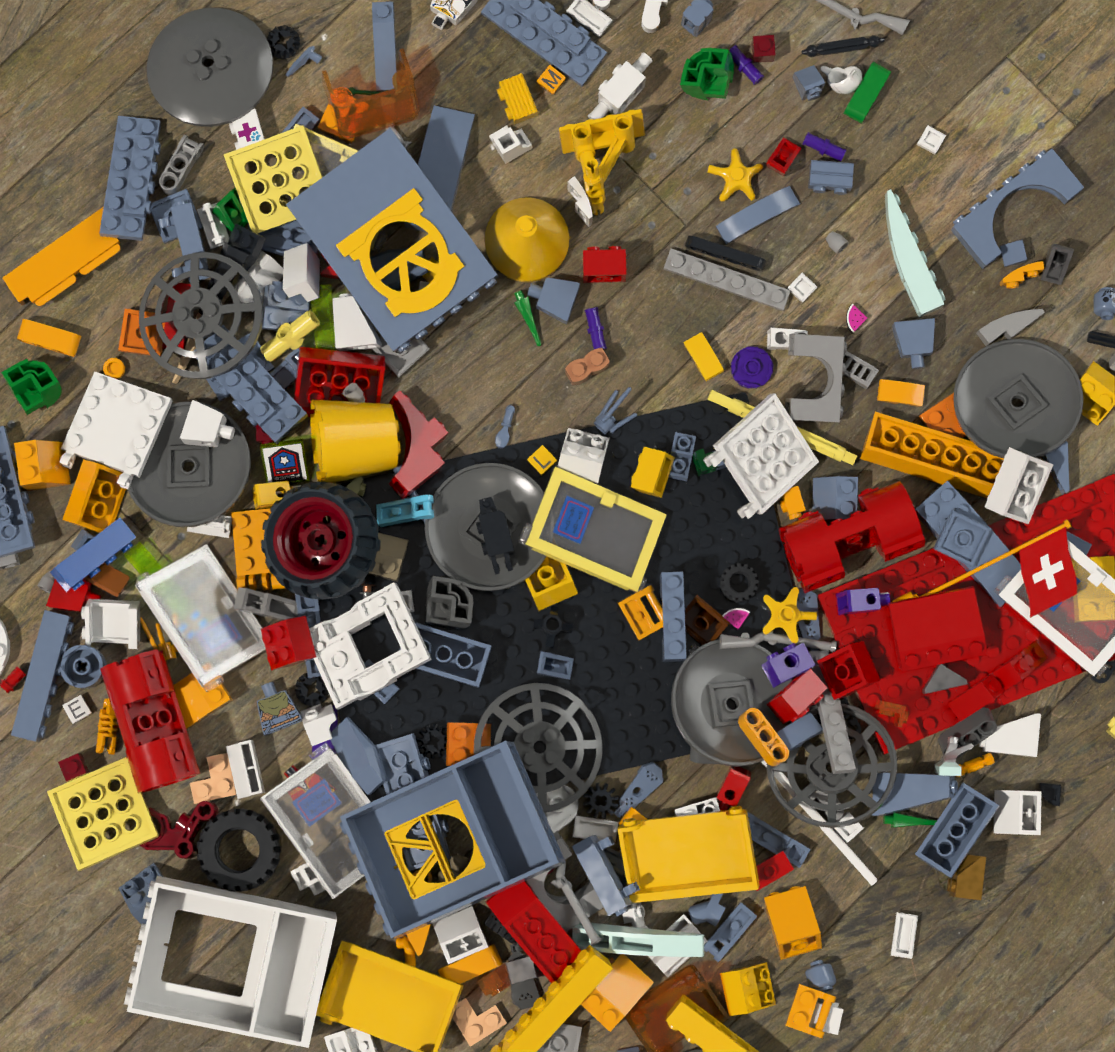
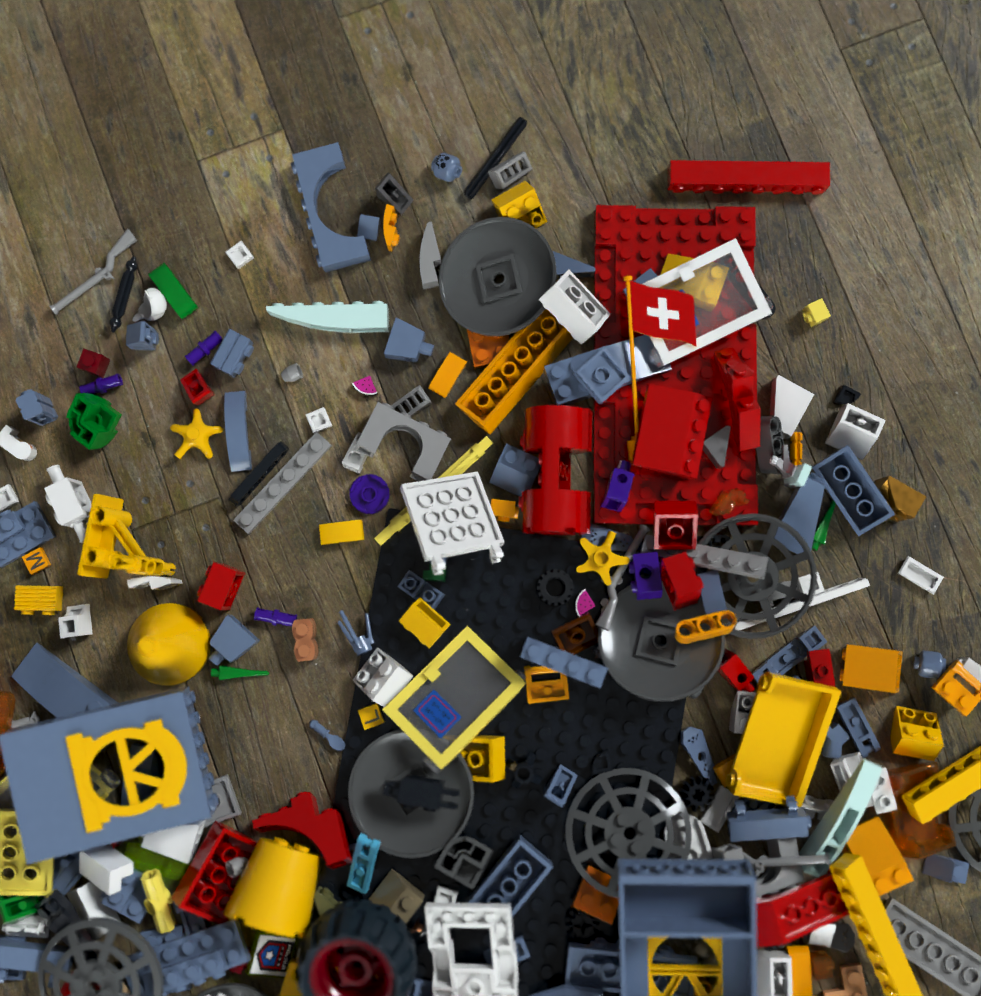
camera: 65 degrees left, 0 degrees up
none -> white hinge [872,767,898,814]

